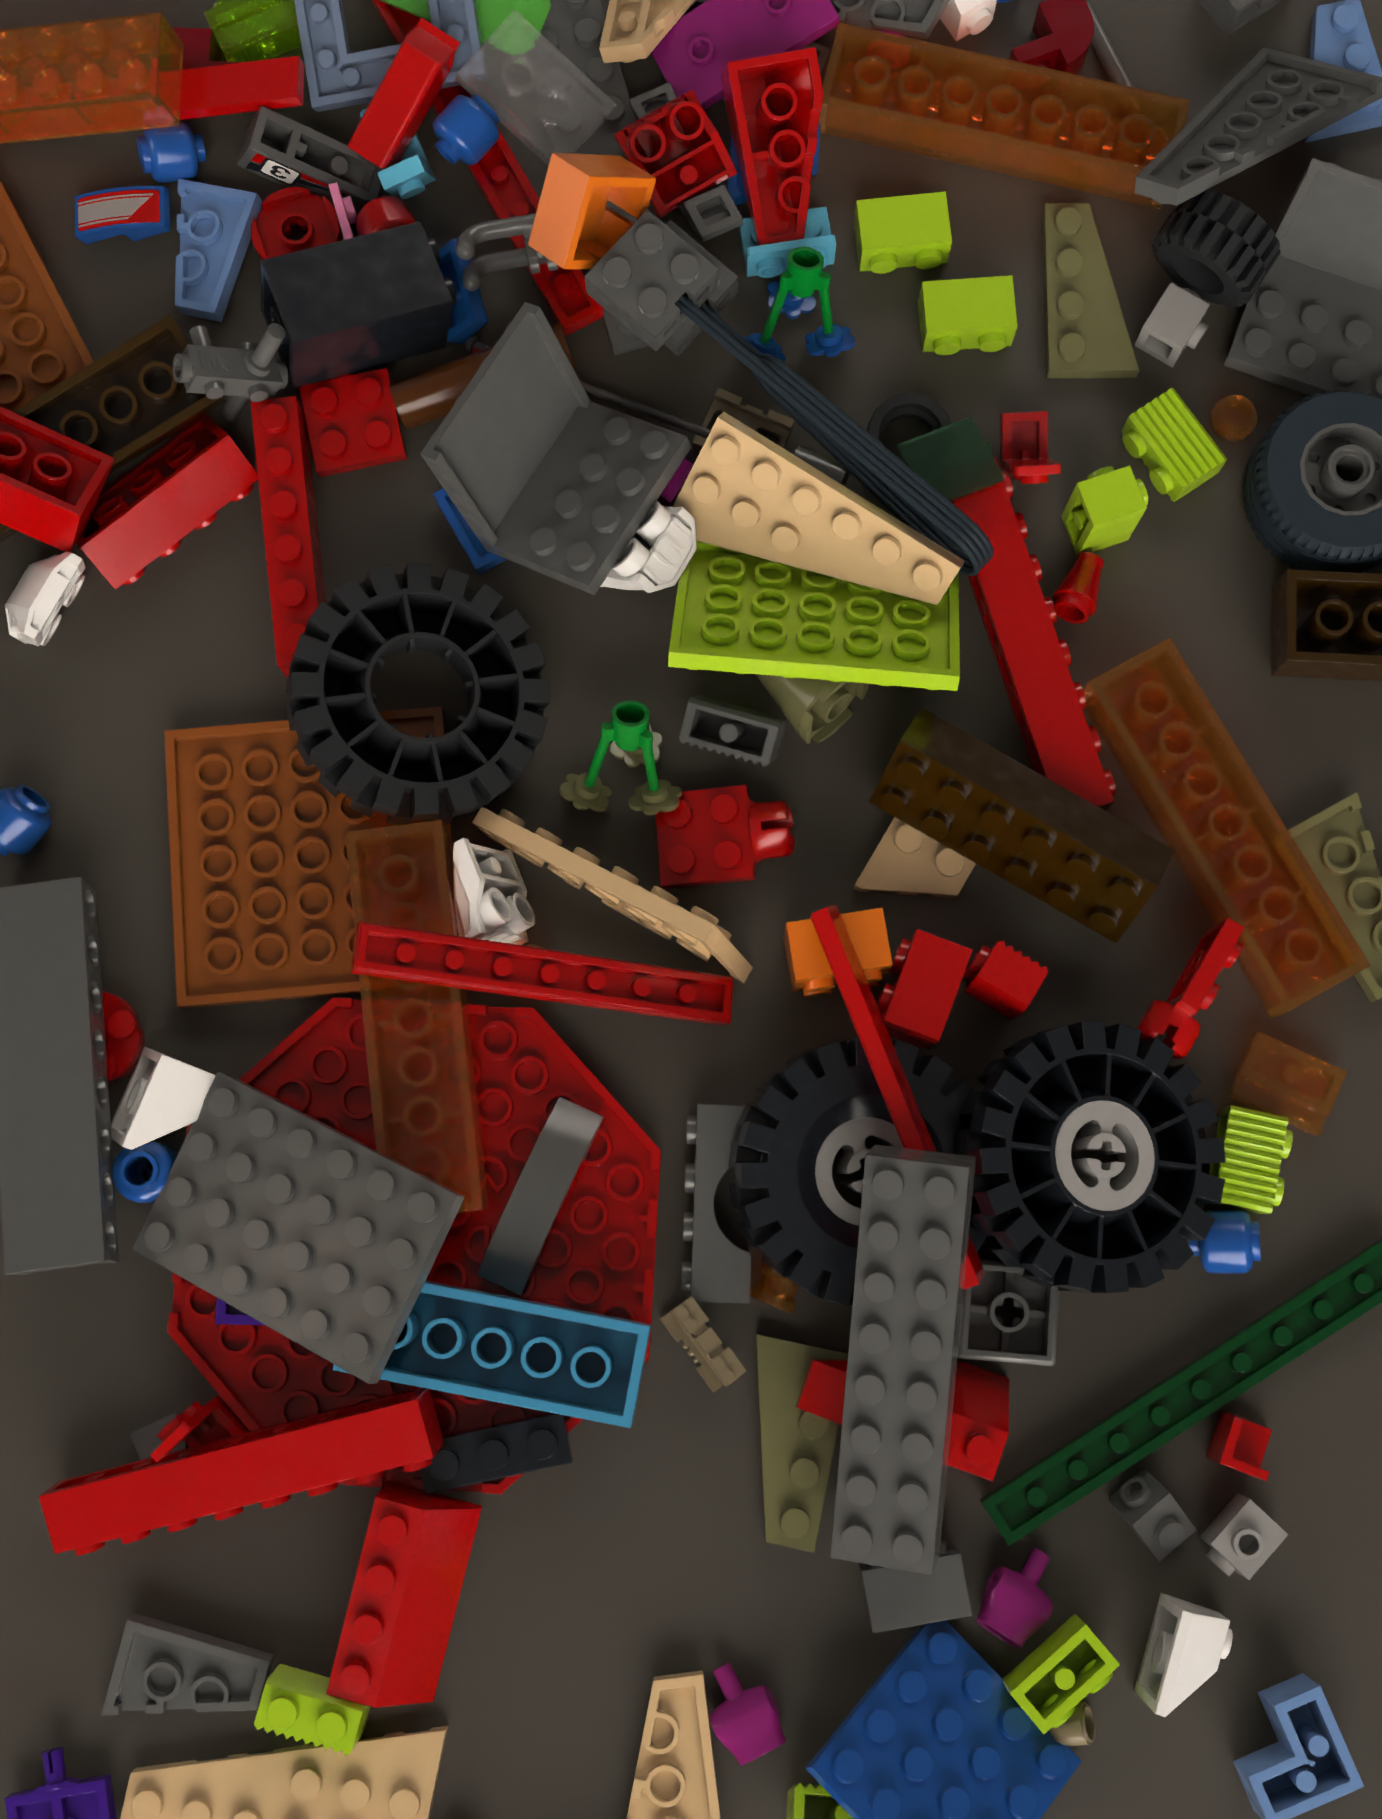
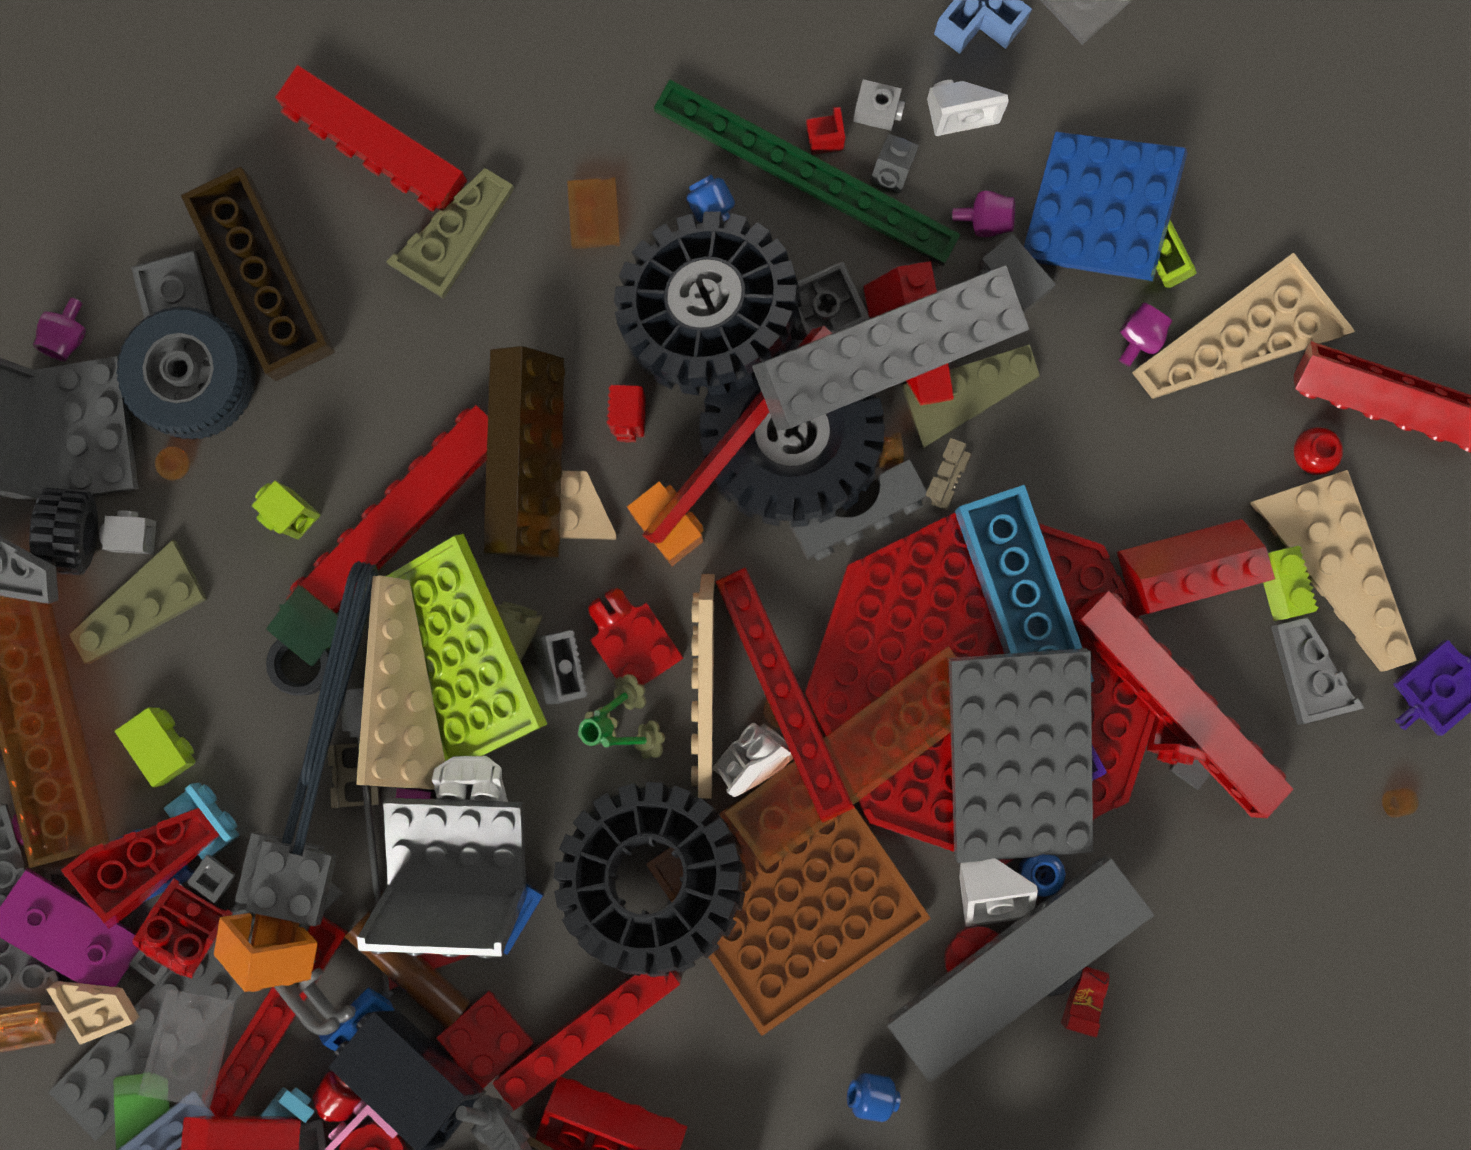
camera: 120 degrees left, 5 degrees up
black plate [421,1413,573,1494] -> none
blue head [433,94,500,166] -> none
dark grey slope [477,1097,604,1296] -> none
plant [743,247,855,363] -> none
red brick [876,929,973,1050] -> none
lime brick [918,275,1018,355] -> none
red bracket [1000,410,1061,484] -> none
lime brick [1002,1614,1120,1734] -> none
dark tan piece [1049,1702,1096,1746] -> none
red cone [1052,552,1104,624] -> none
clear orange brick [1083,638,1371,1019] -> none
lime brick [1121,388,1227,502] -> none
red plate [1136,917,1245,1060] -> none
lime brick [1209,1105,1293,1214] -> none

